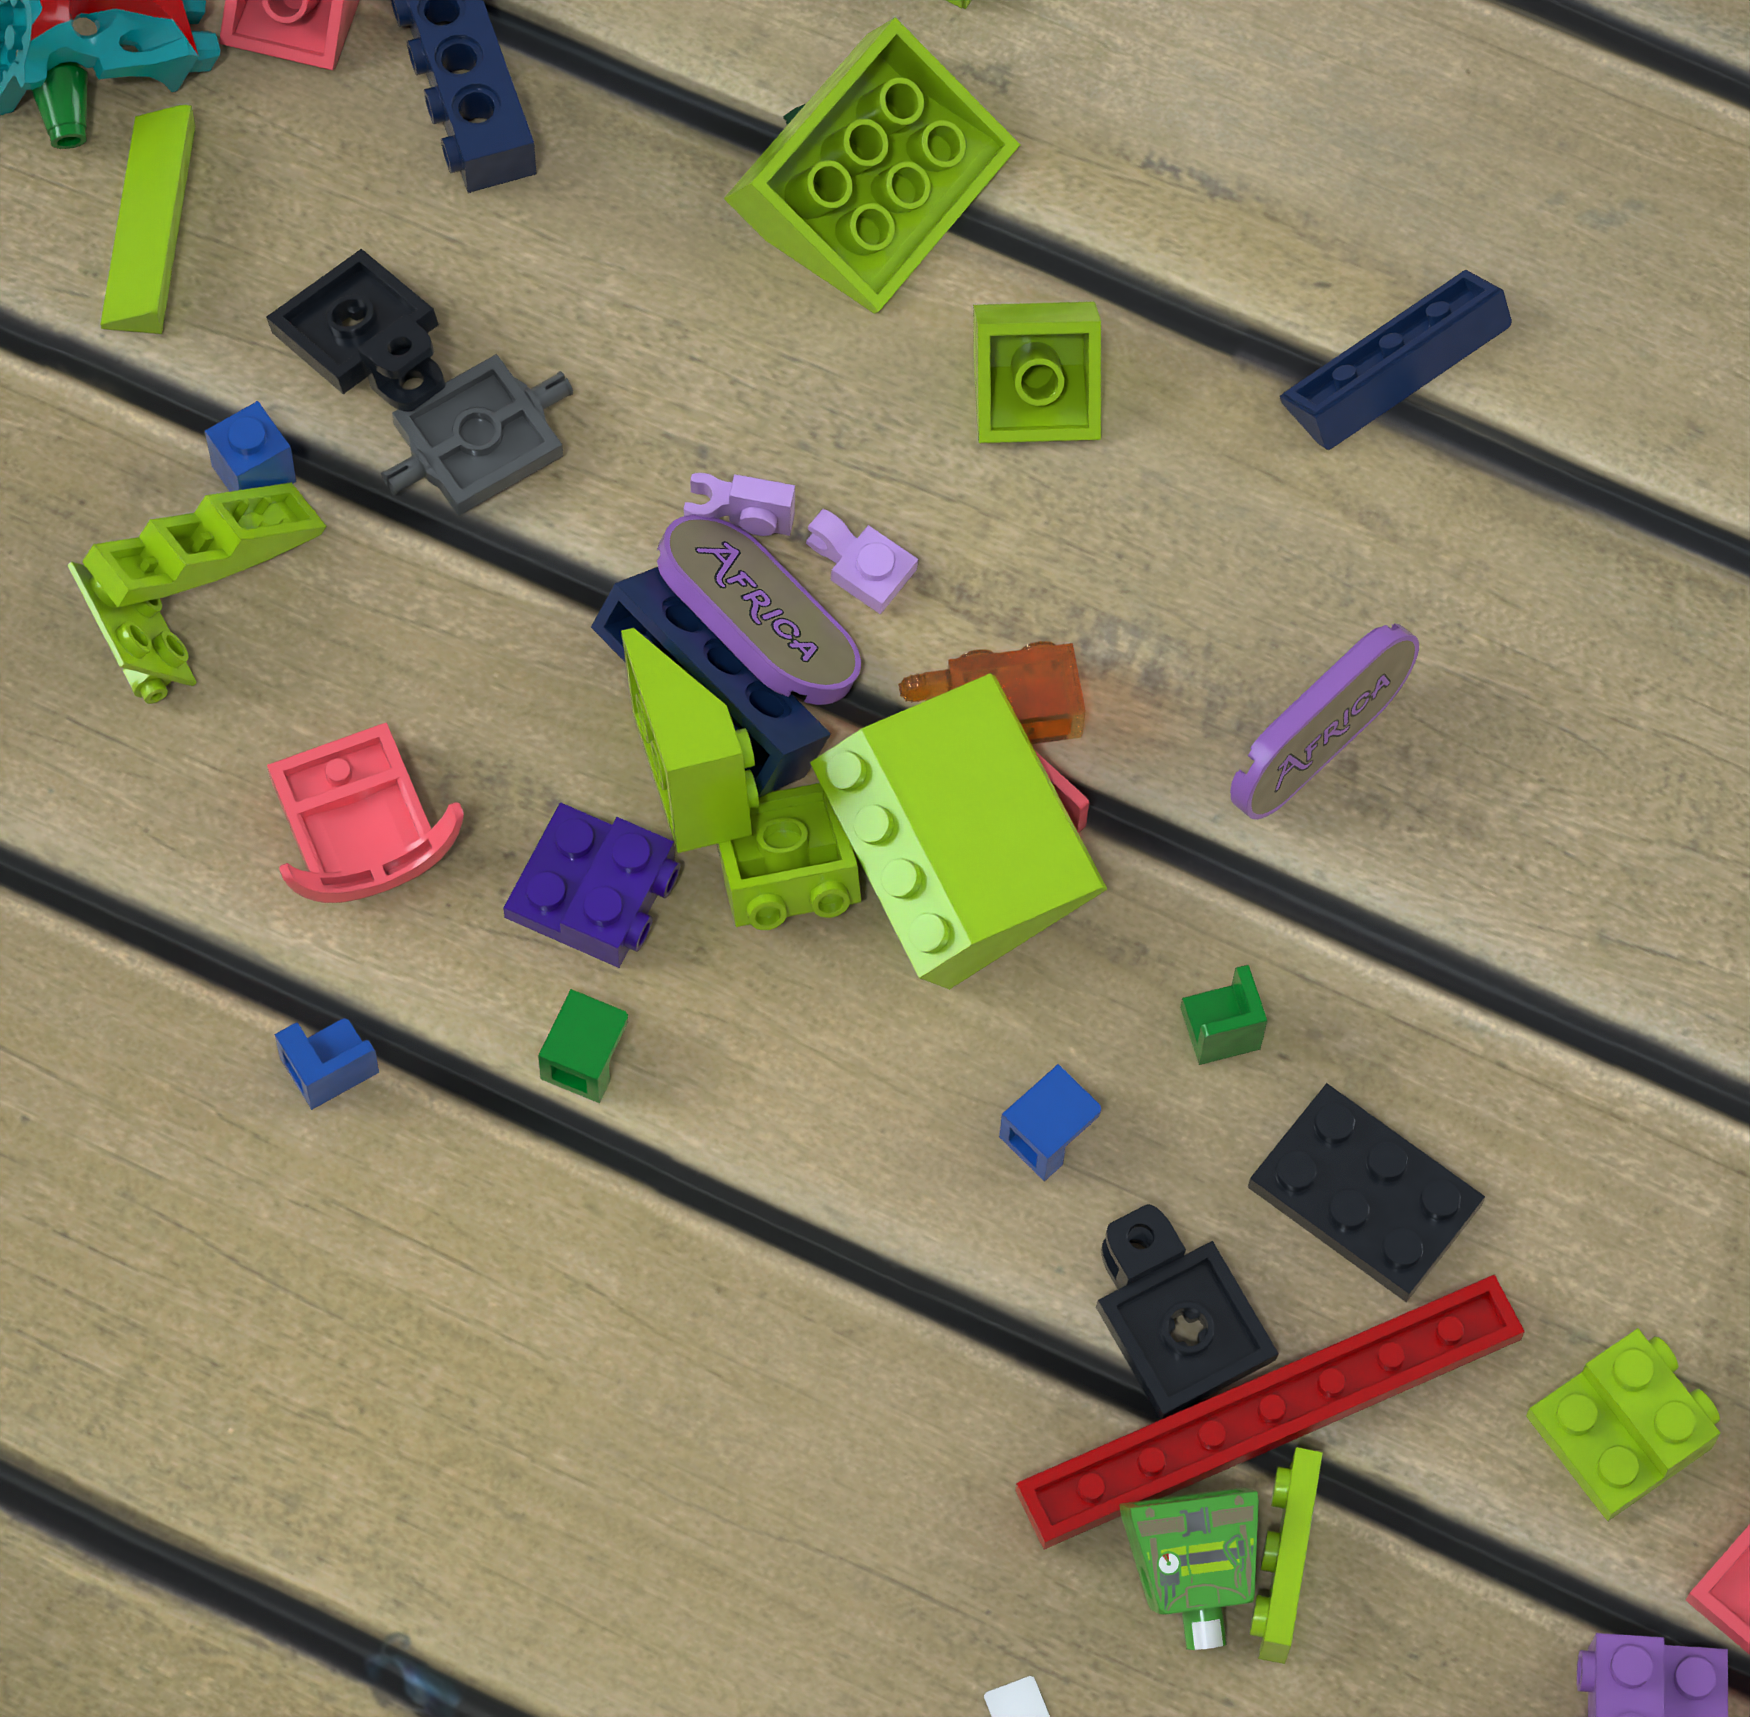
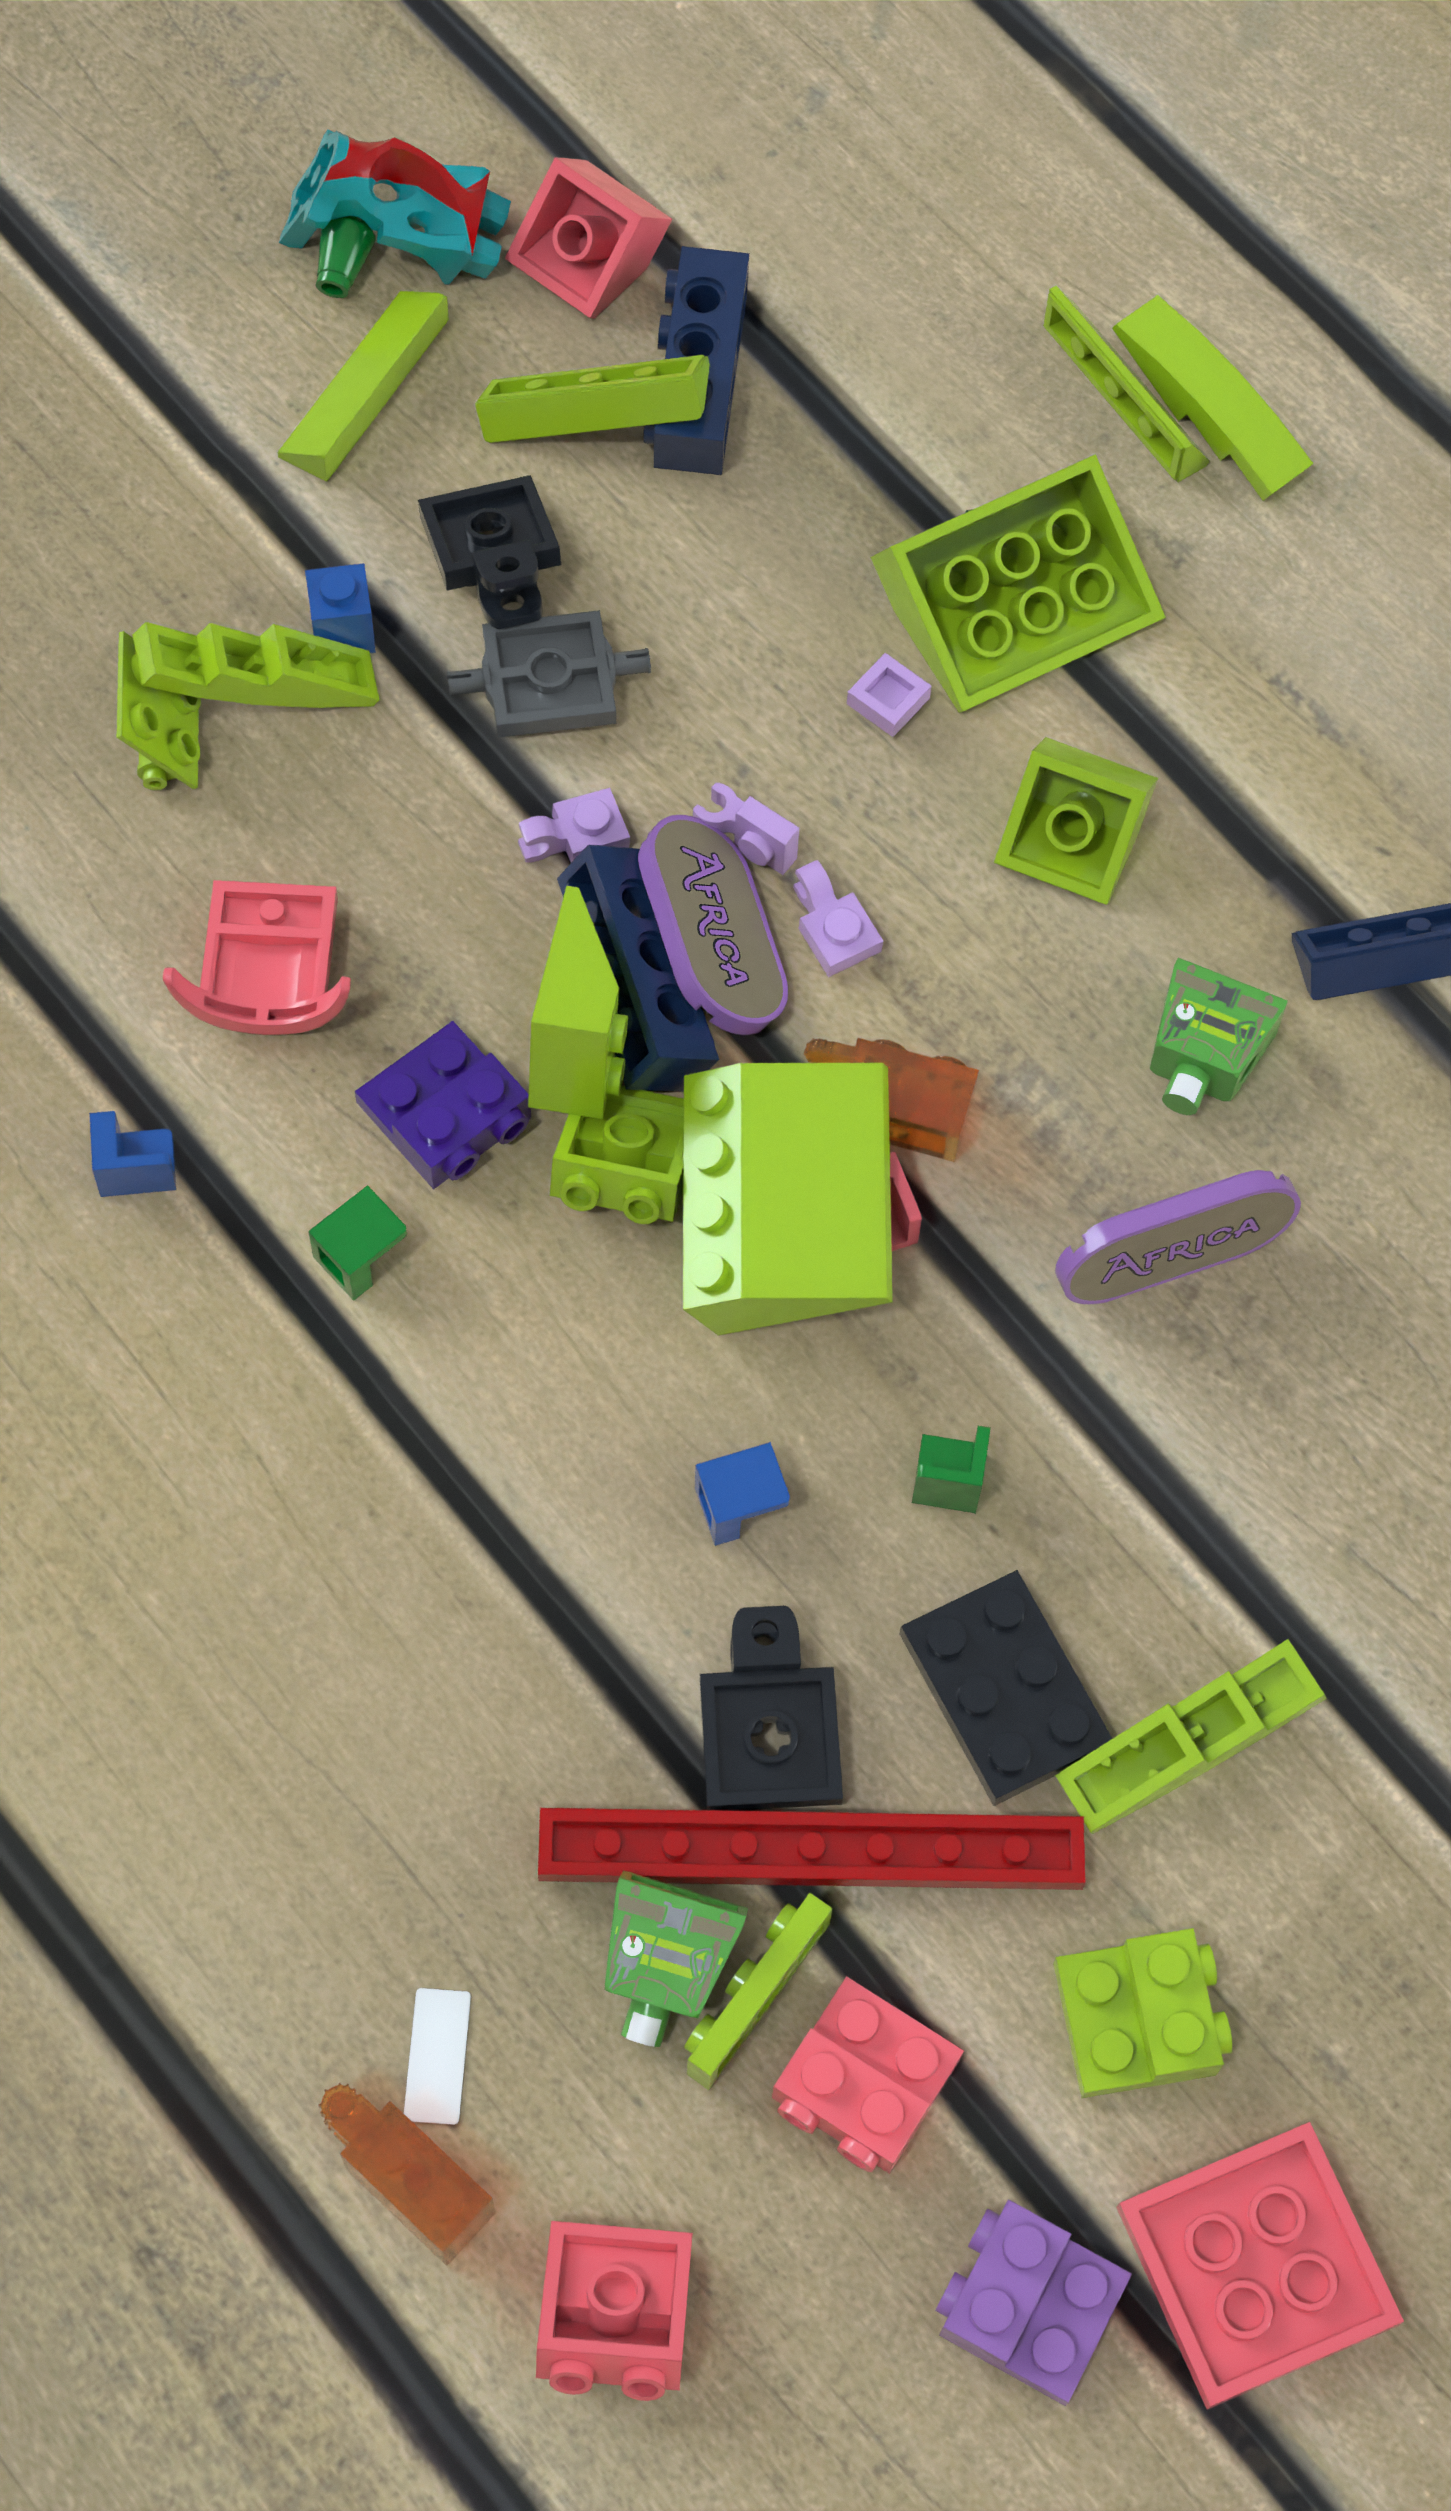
camera: 25 degrees right, 0 degrees up
none -> lime slope [475,355,710,443]
none -> lavender plate [518,788,630,863]
none -> coral plate [772,1976,964,2174]
none -> lavender plate [847,653,932,737]
none -> lime slope [1055,1639,1327,1834]
none -> bright green torso [1149,957,1288,1115]

